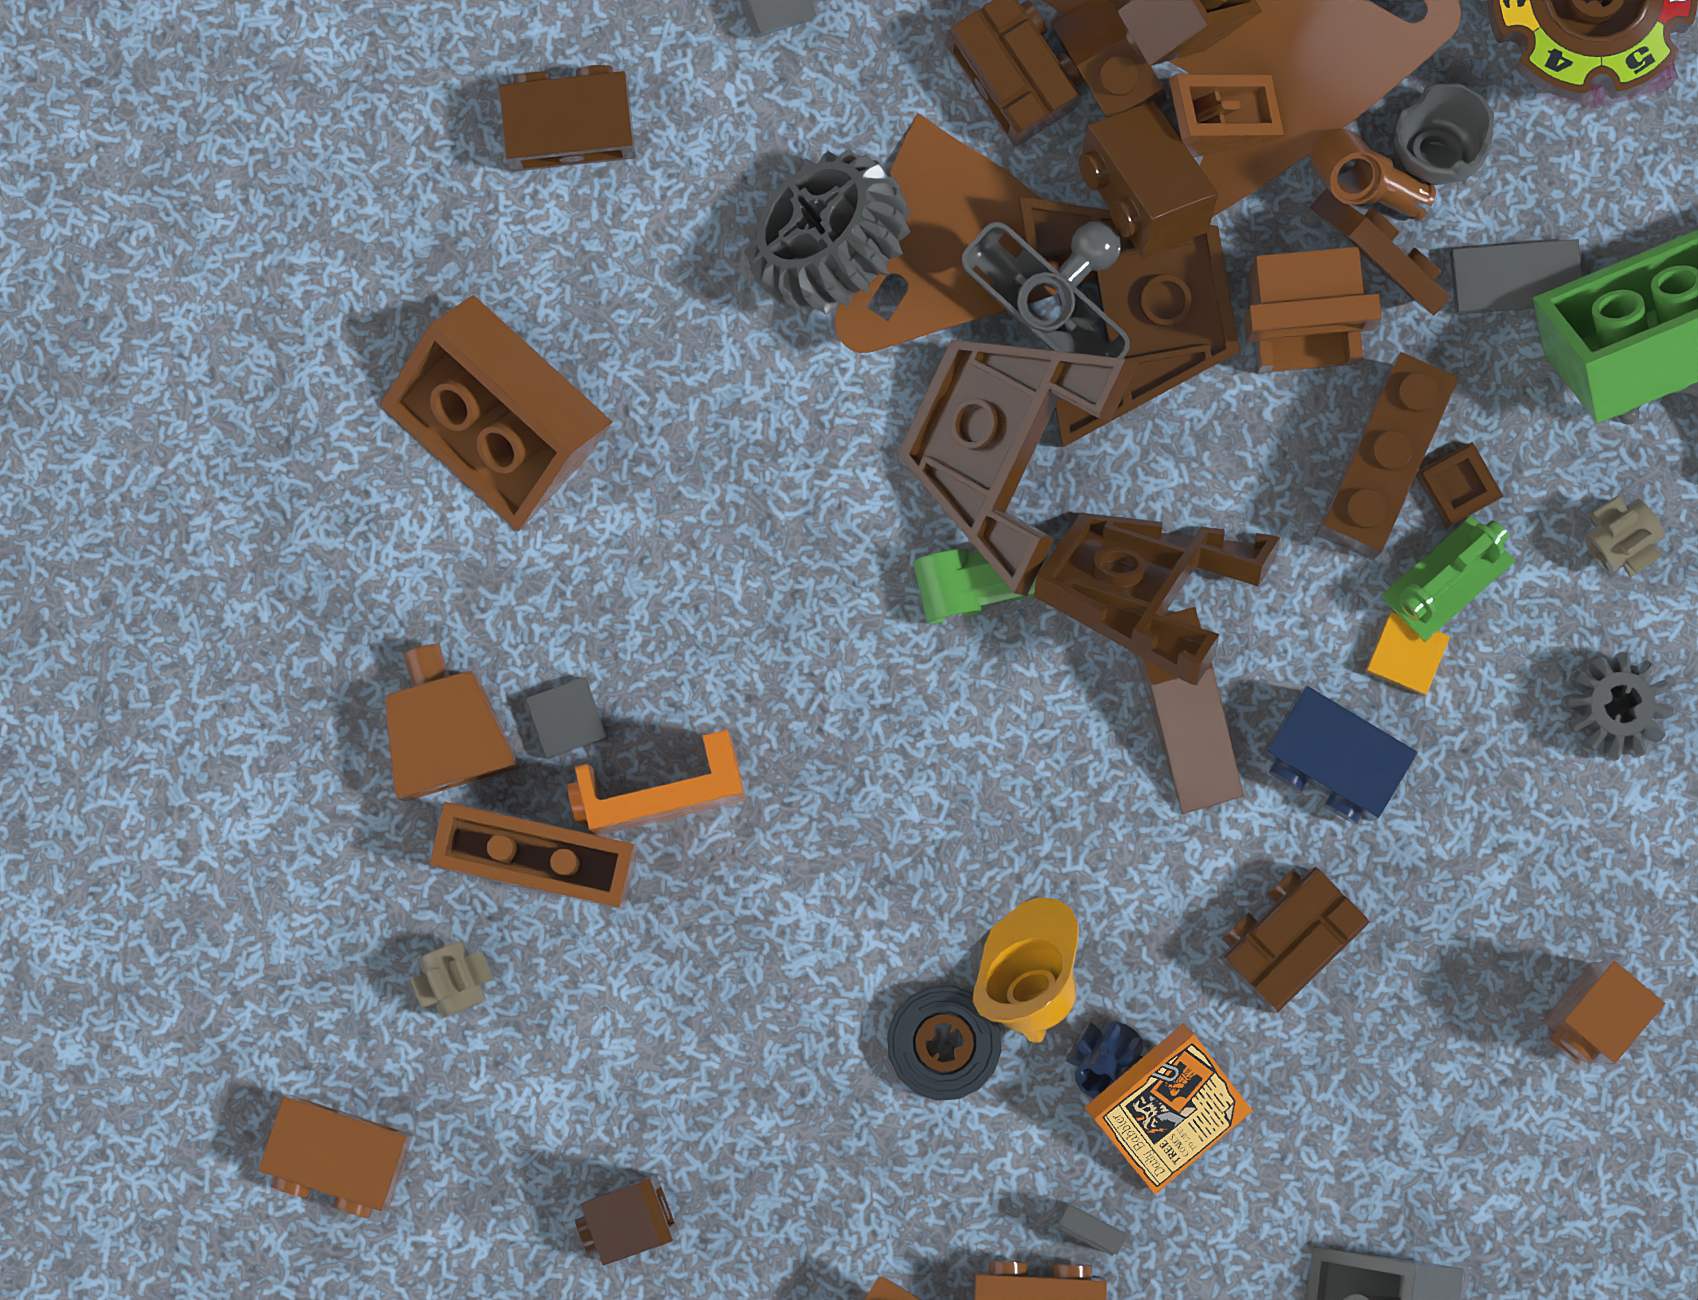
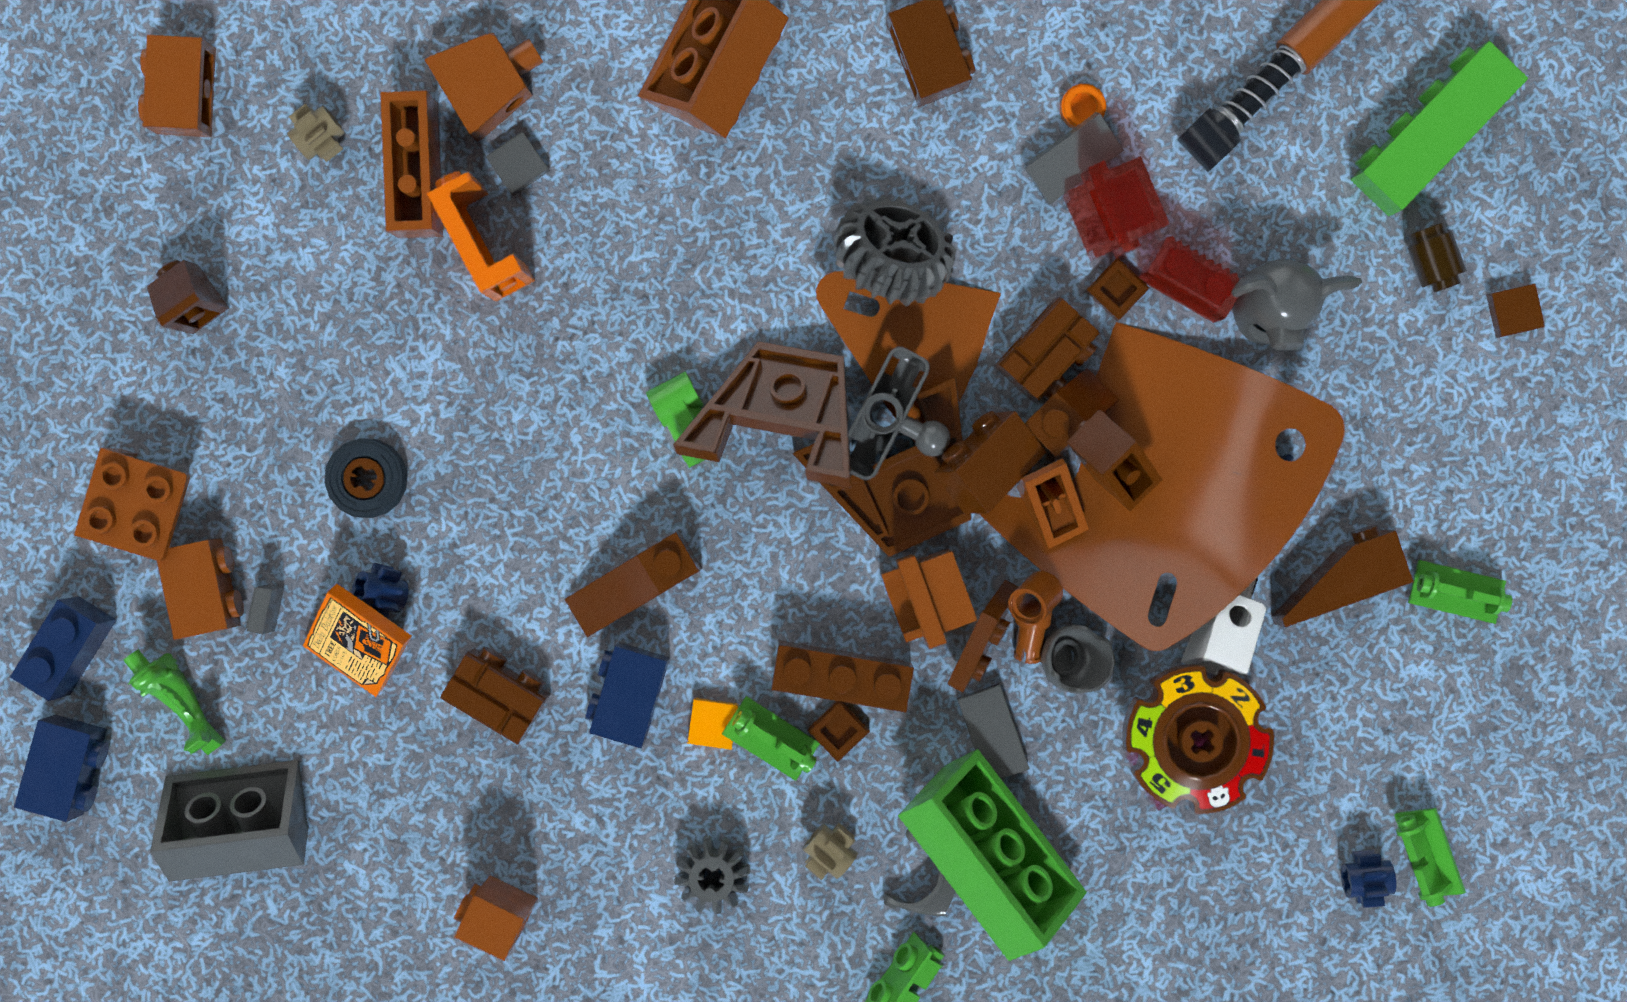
camera: 75 degrees right, 5 degrees up
light orange piece [973,897,1079,1043] -> none
reddish brown wing [1034,513,1280,686] -> none

